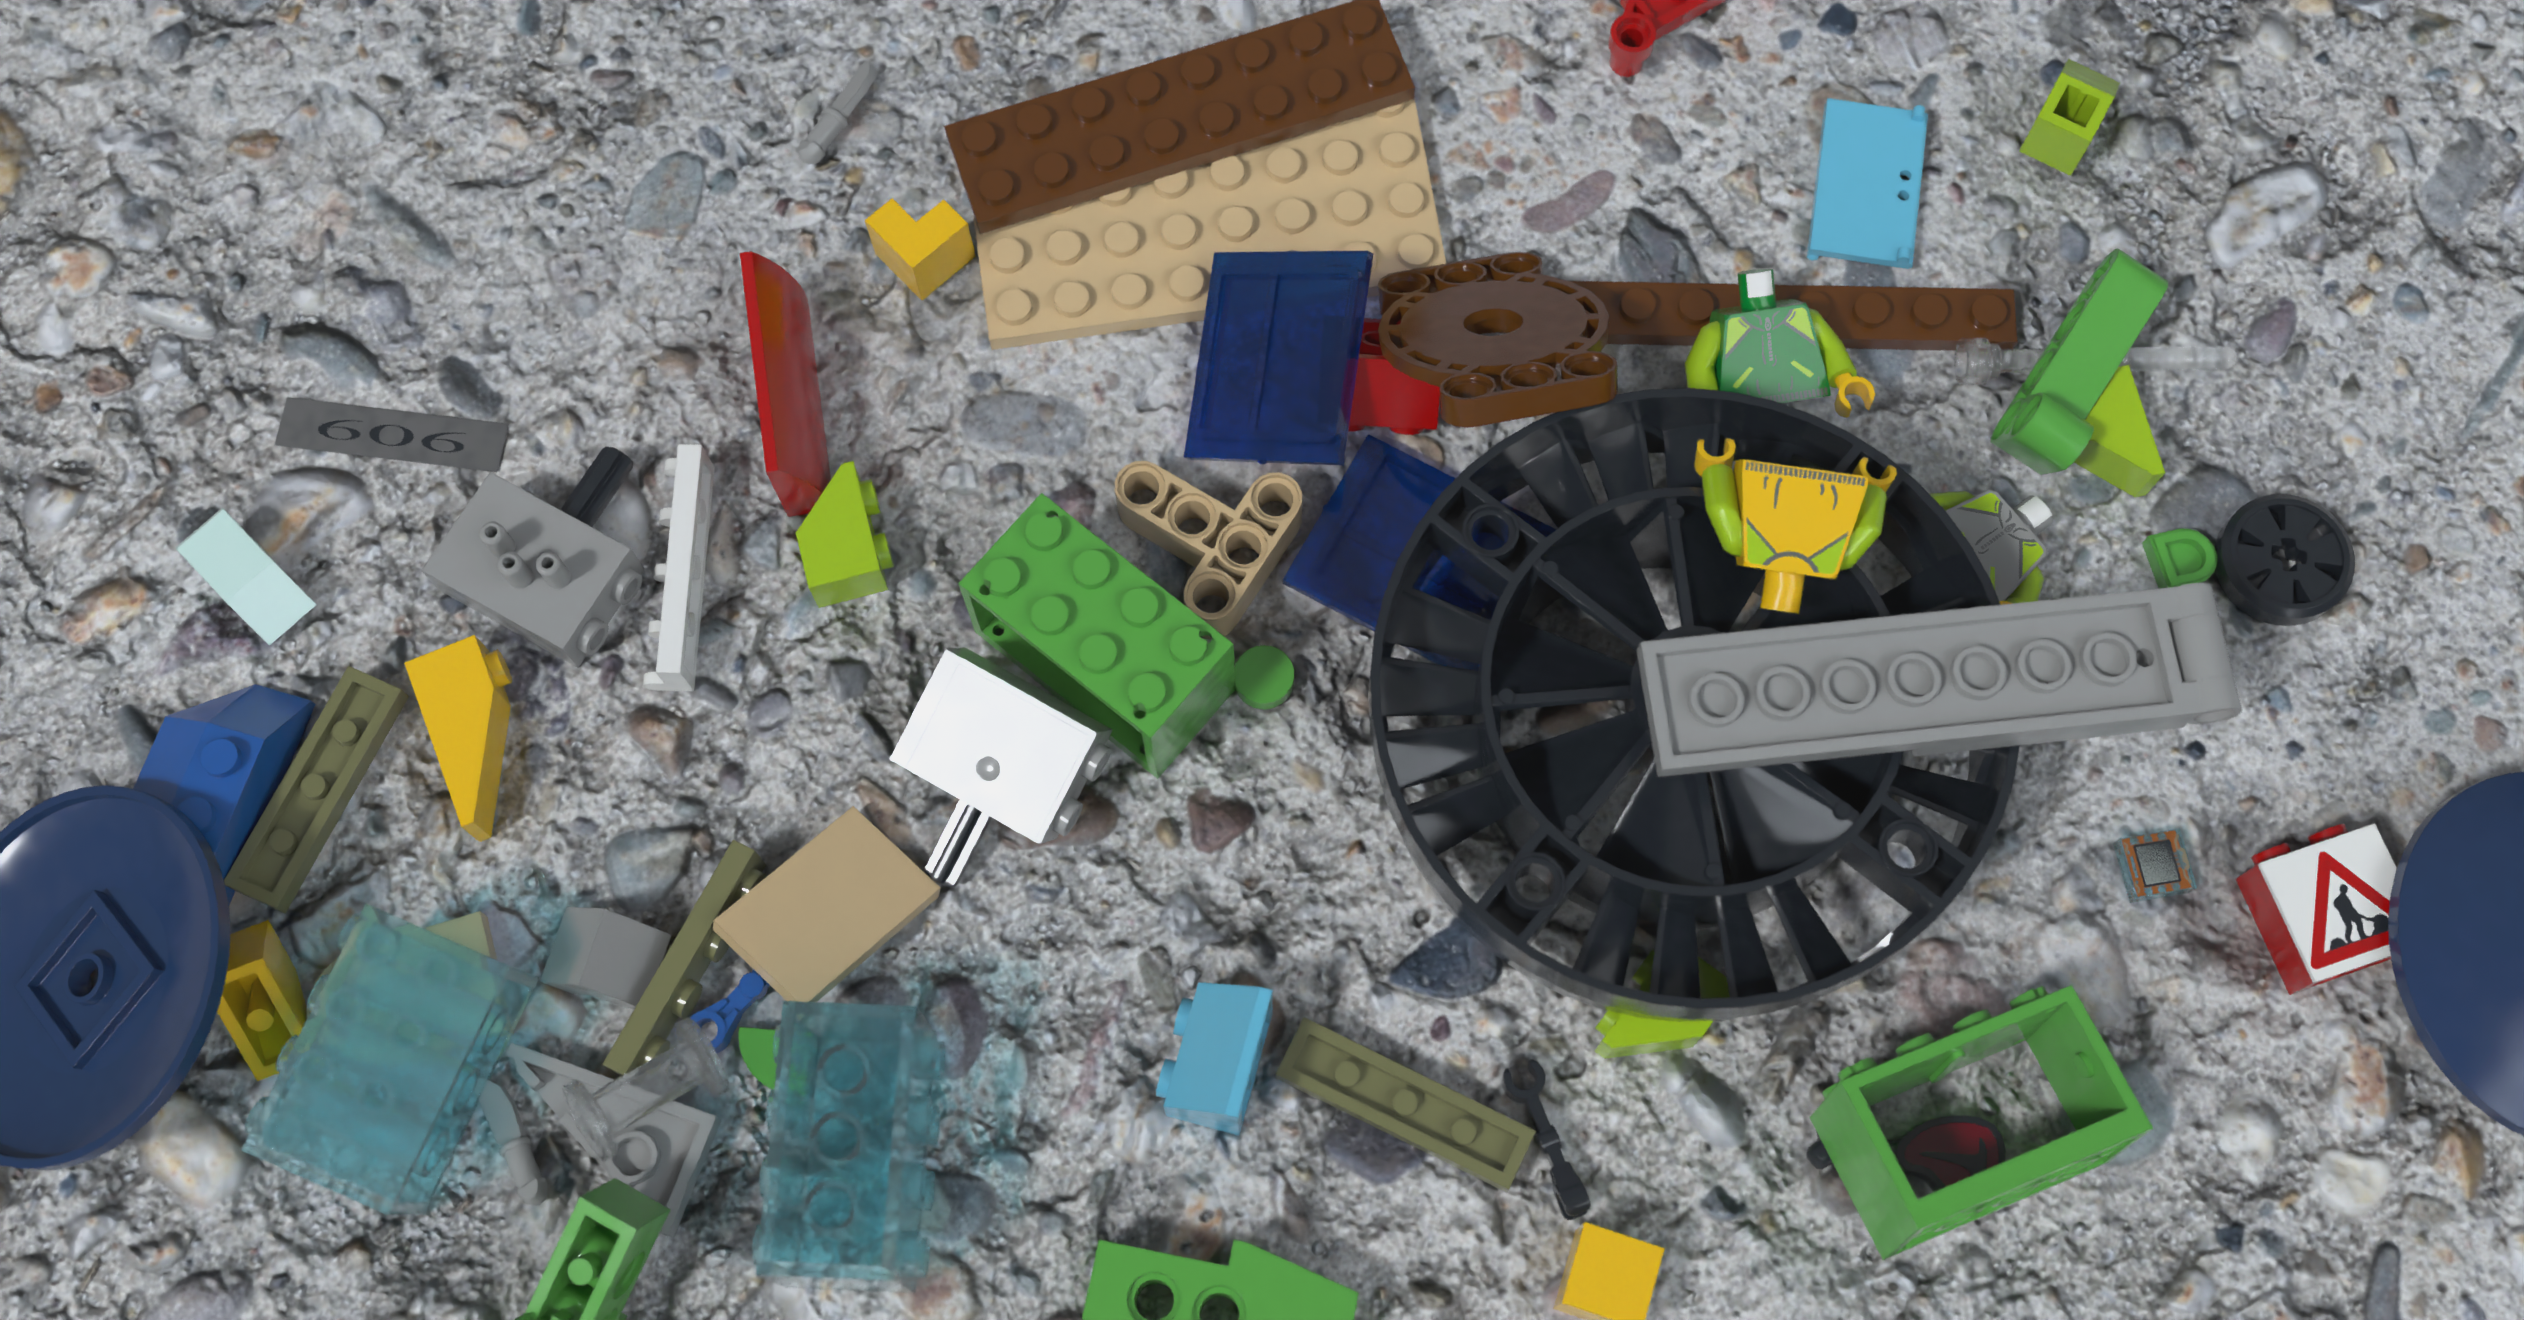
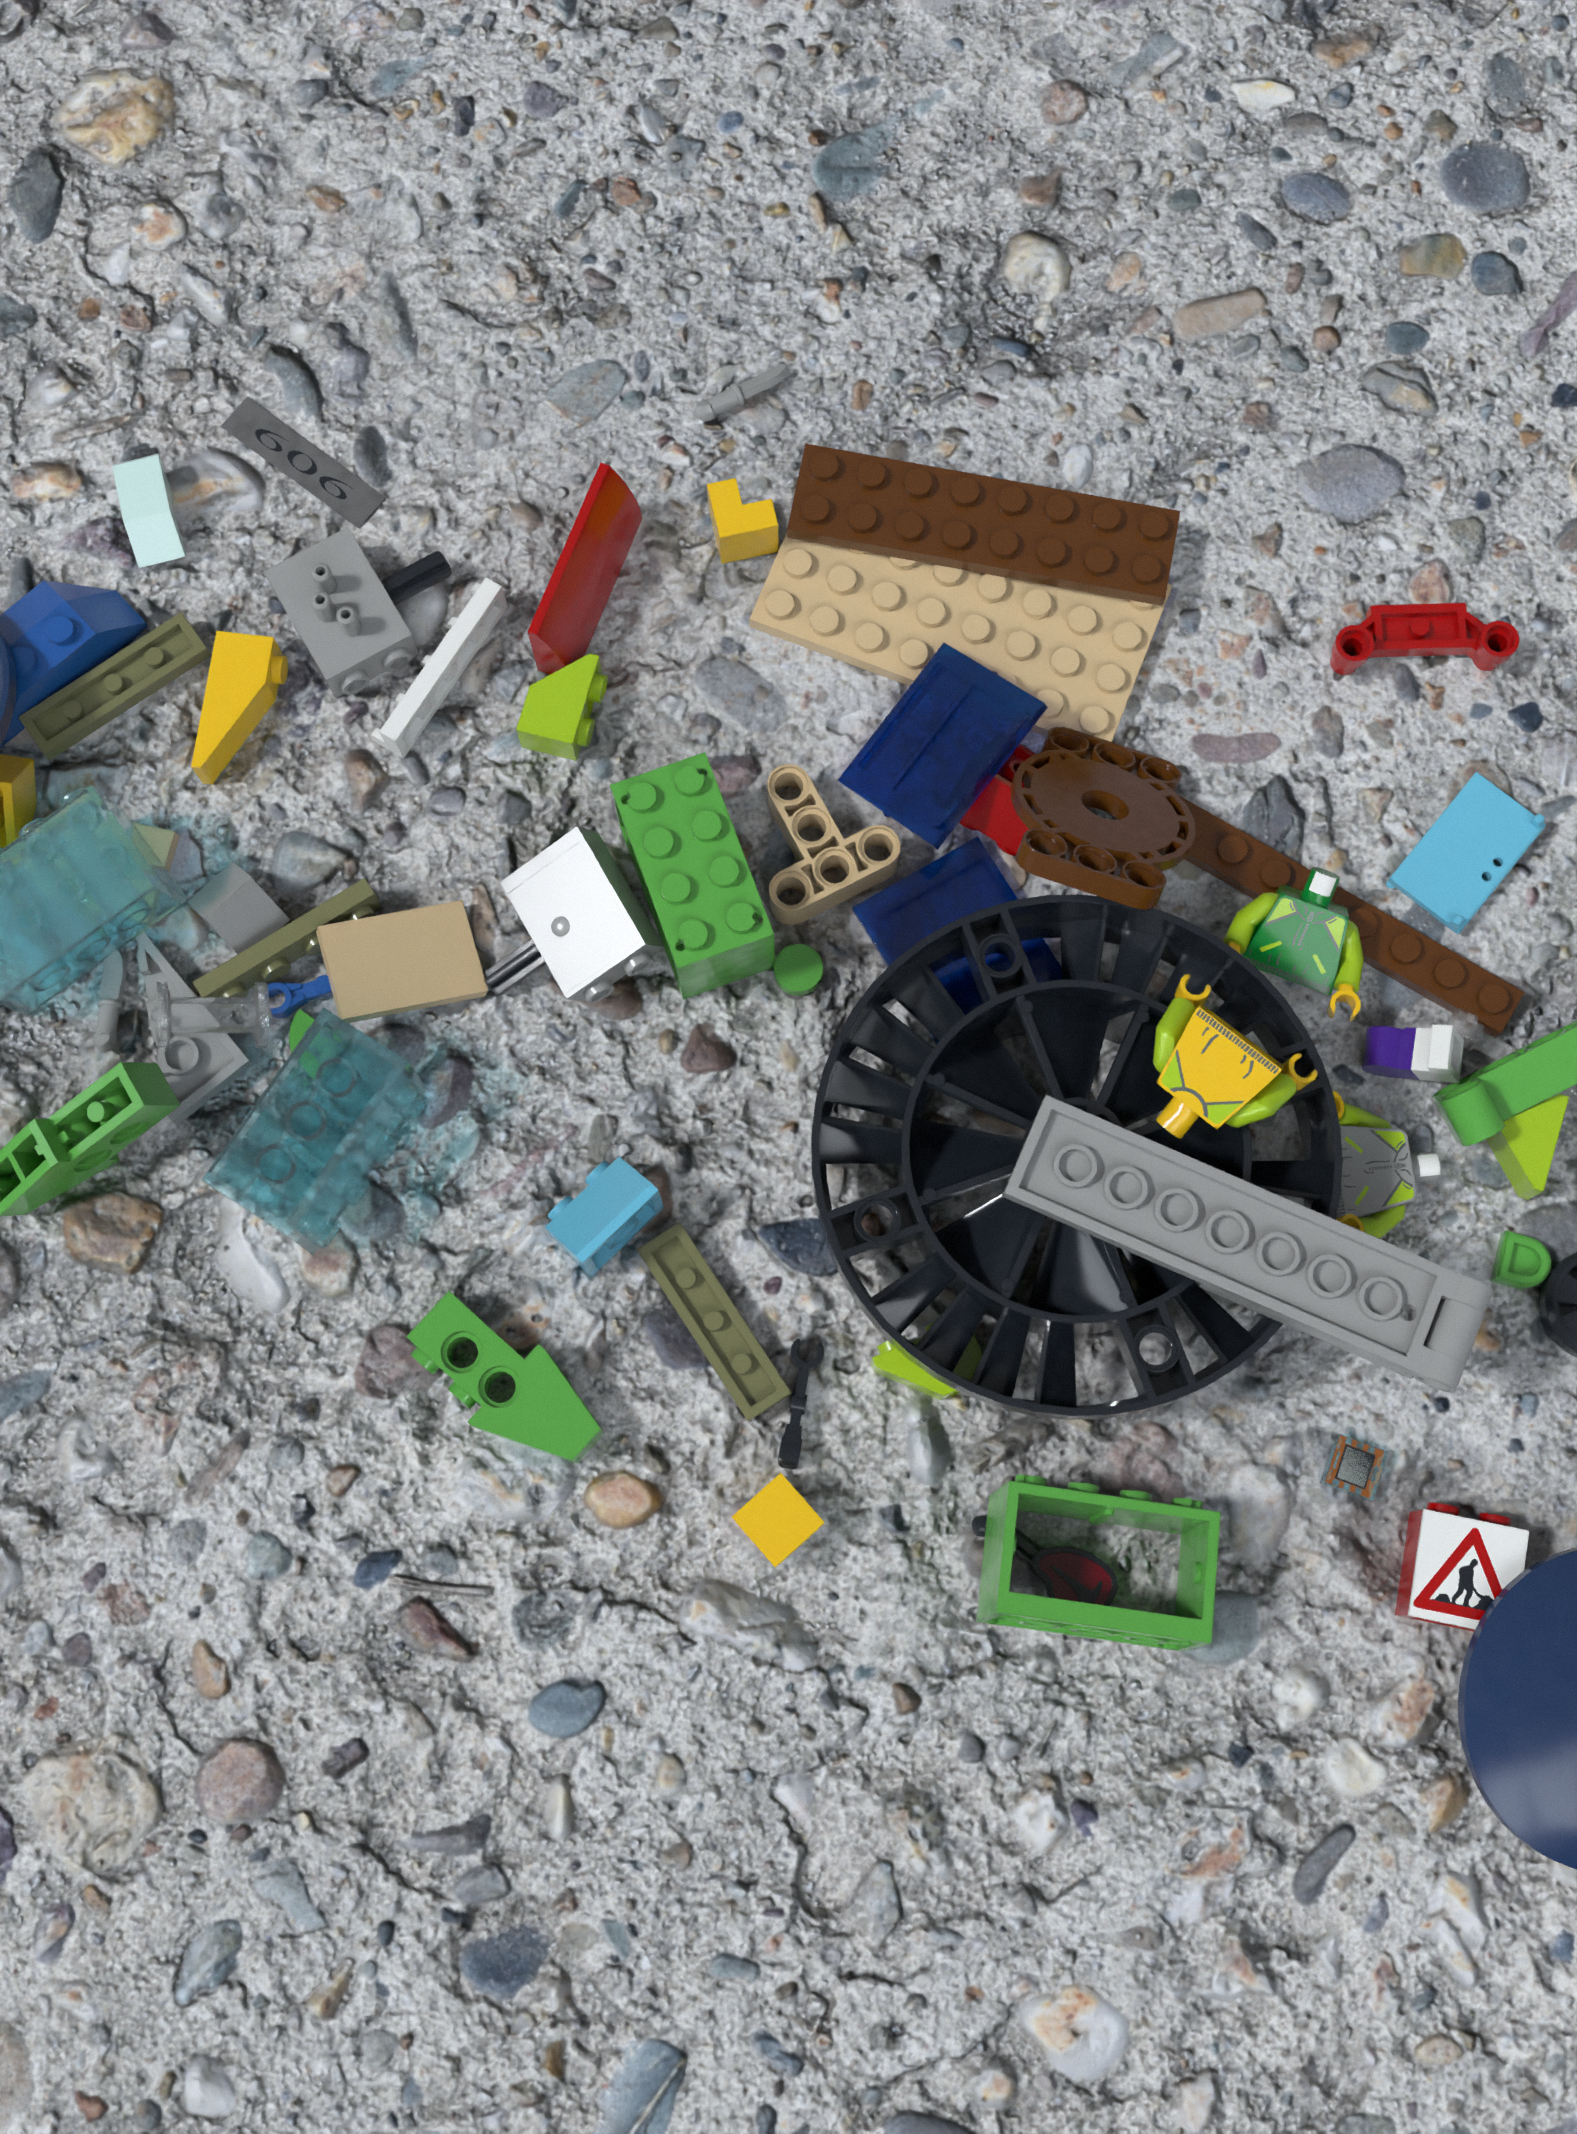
camera: 30 degrees right, 5 degrees up
none -> leg [1362,1024,1464,1083]

